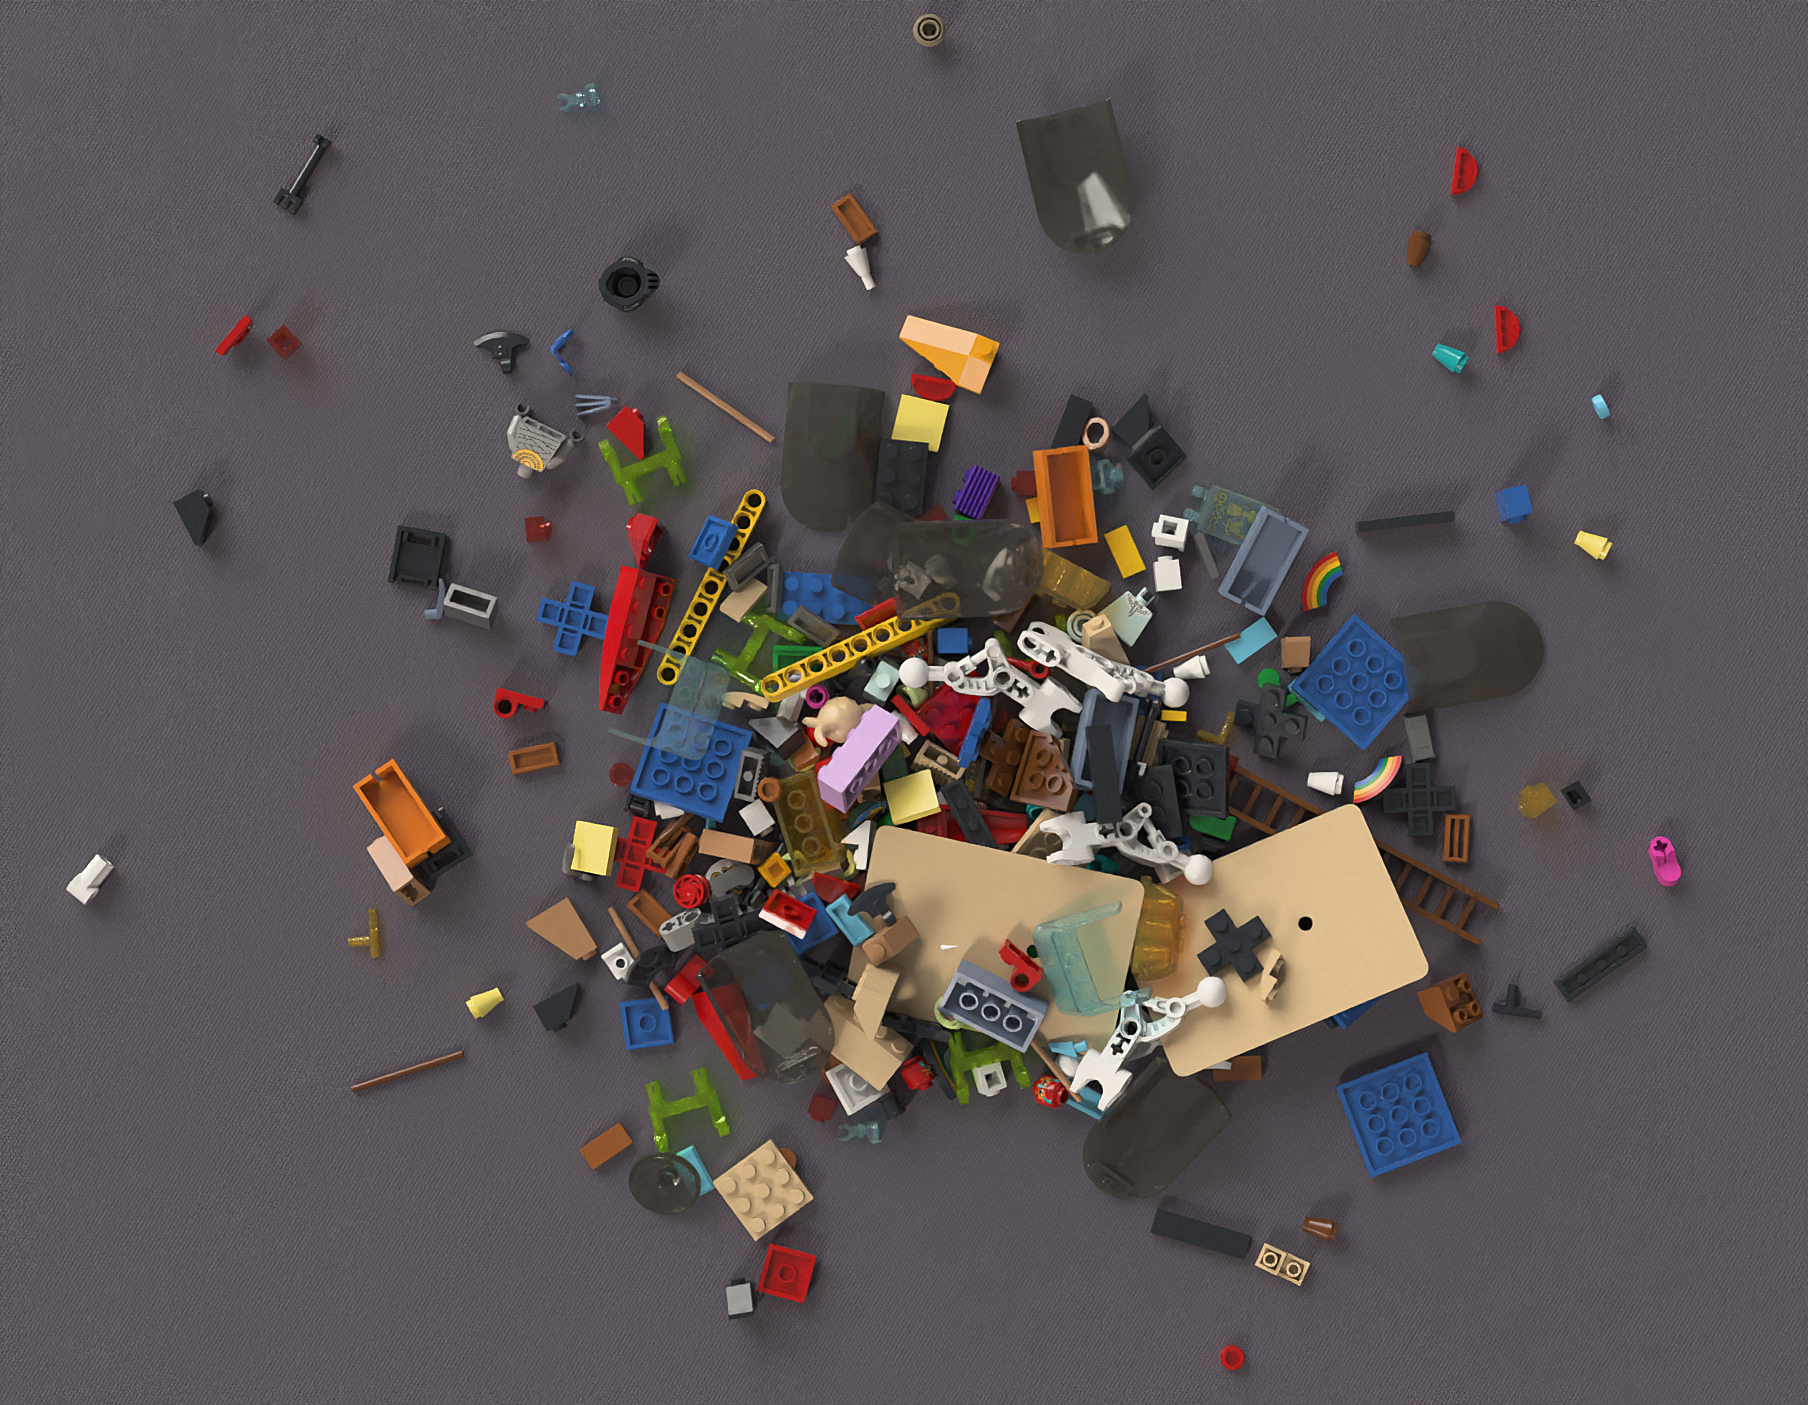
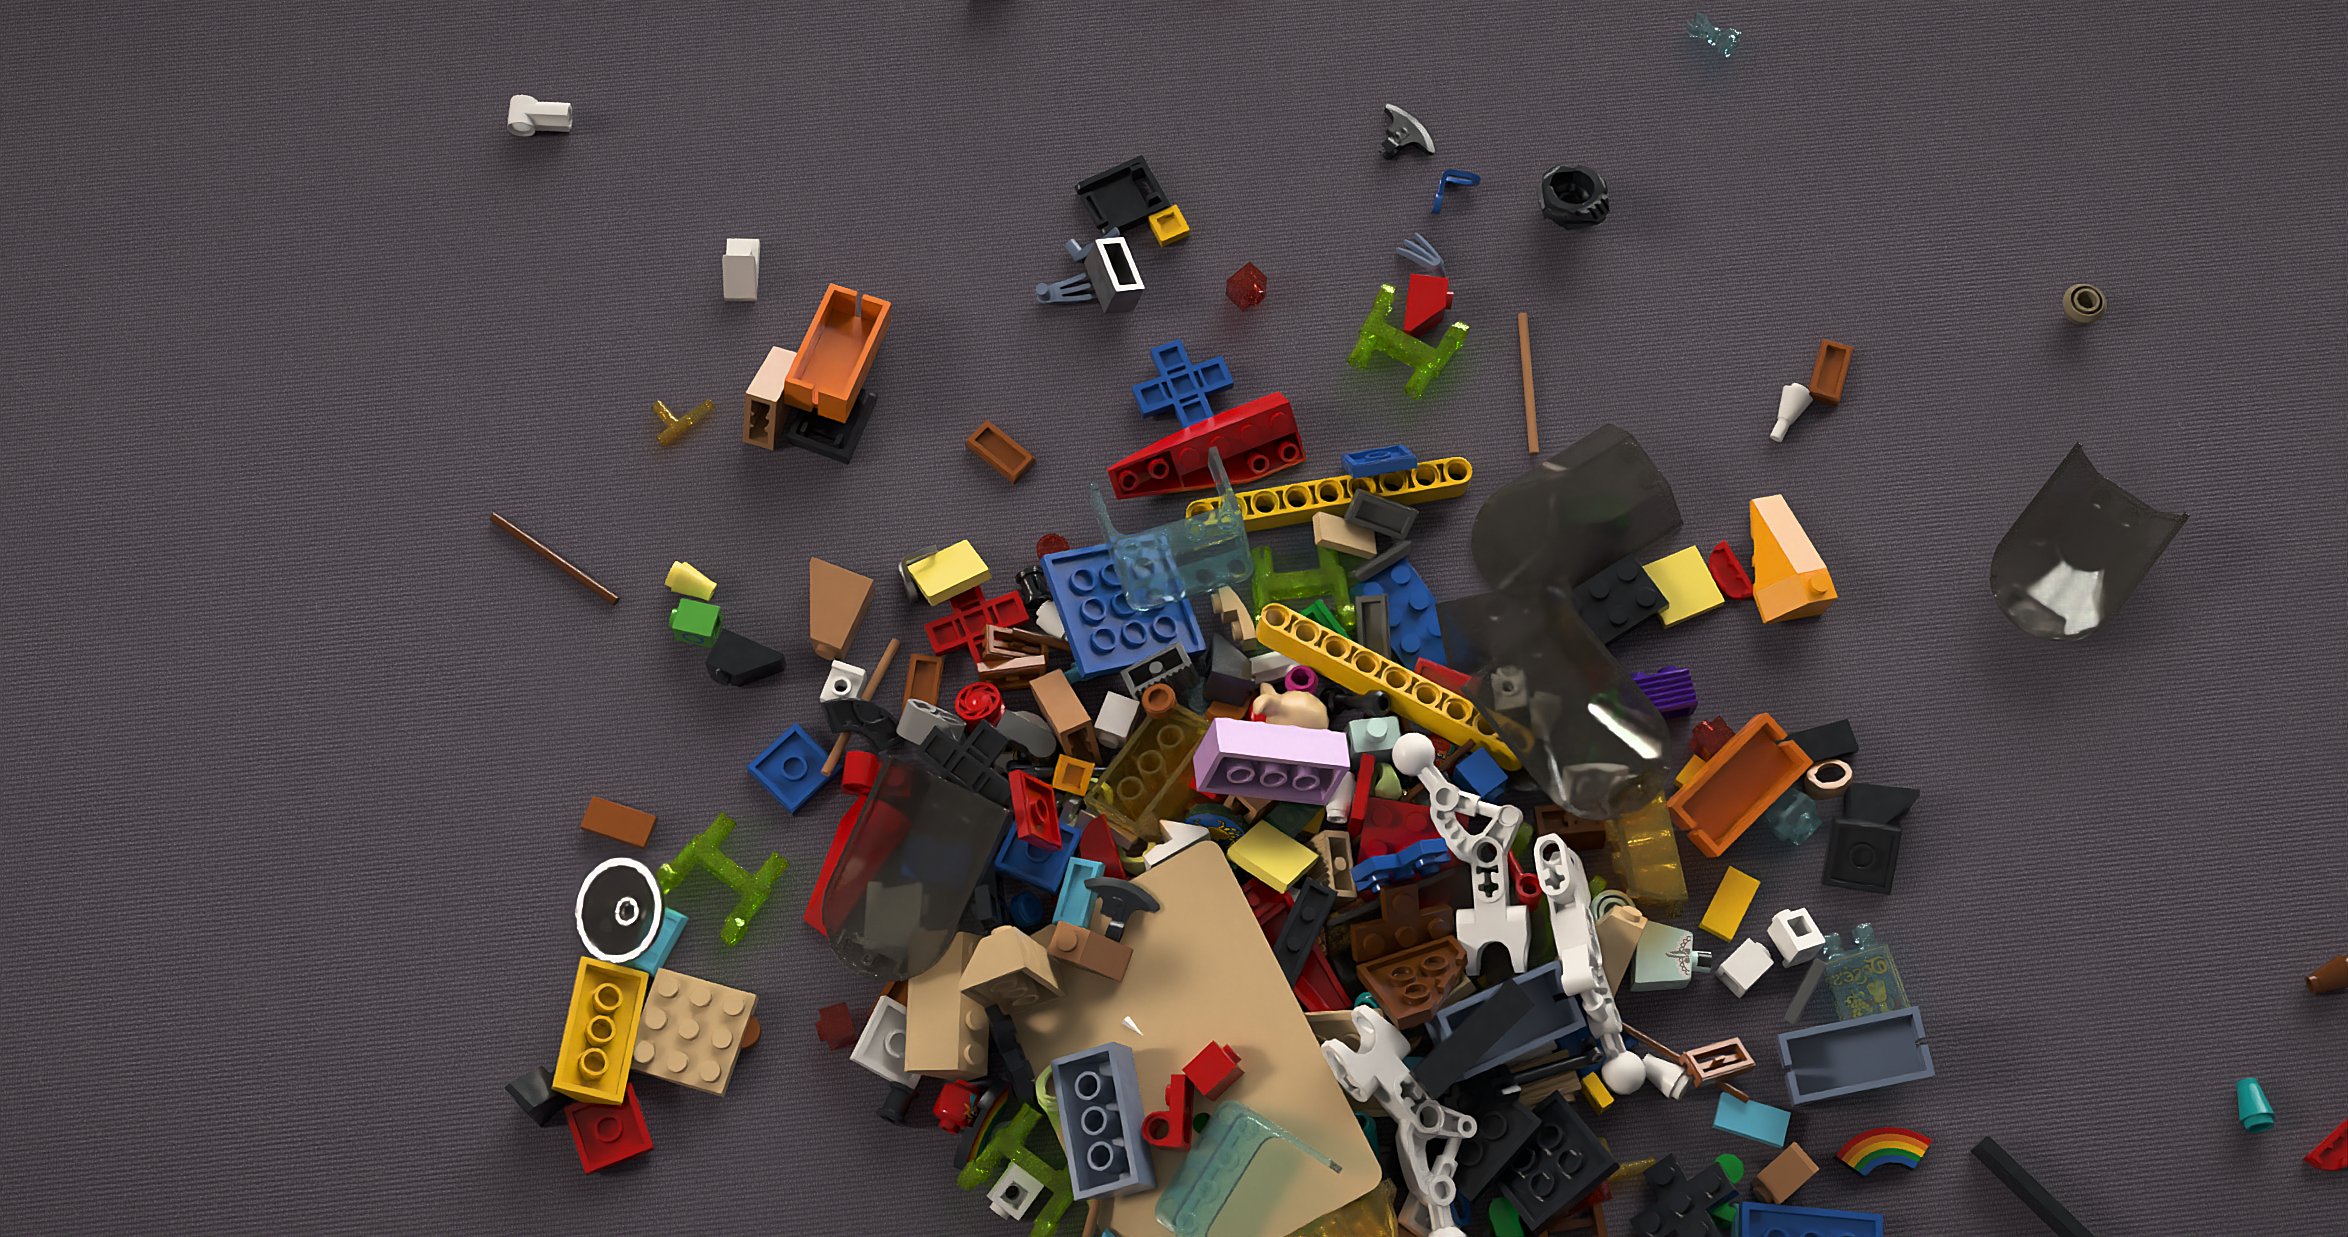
camera: 50 degrees right, 20 degrees down
red plate [493,687,547,719] -> none
light grey torso [507,403,584,479] -> none
red wedge [626,513,665,570] -> none
clear light blue piece [837,1121,880,1143] -> none
none -> yellow slope [551,956,649,1105]
none -> bright green brick [669,598,724,648]
none -> white slope [722,238,760,302]
none -> blue tile [1010,891,1043,928]
none -> sand blue piece [1036,273,1092,305]
none -> yellow tile [1148,205,1190,247]
none -> red brick [1182,1040,1245,1102]
none -> dark orange tile [1679,1037,1756,1088]

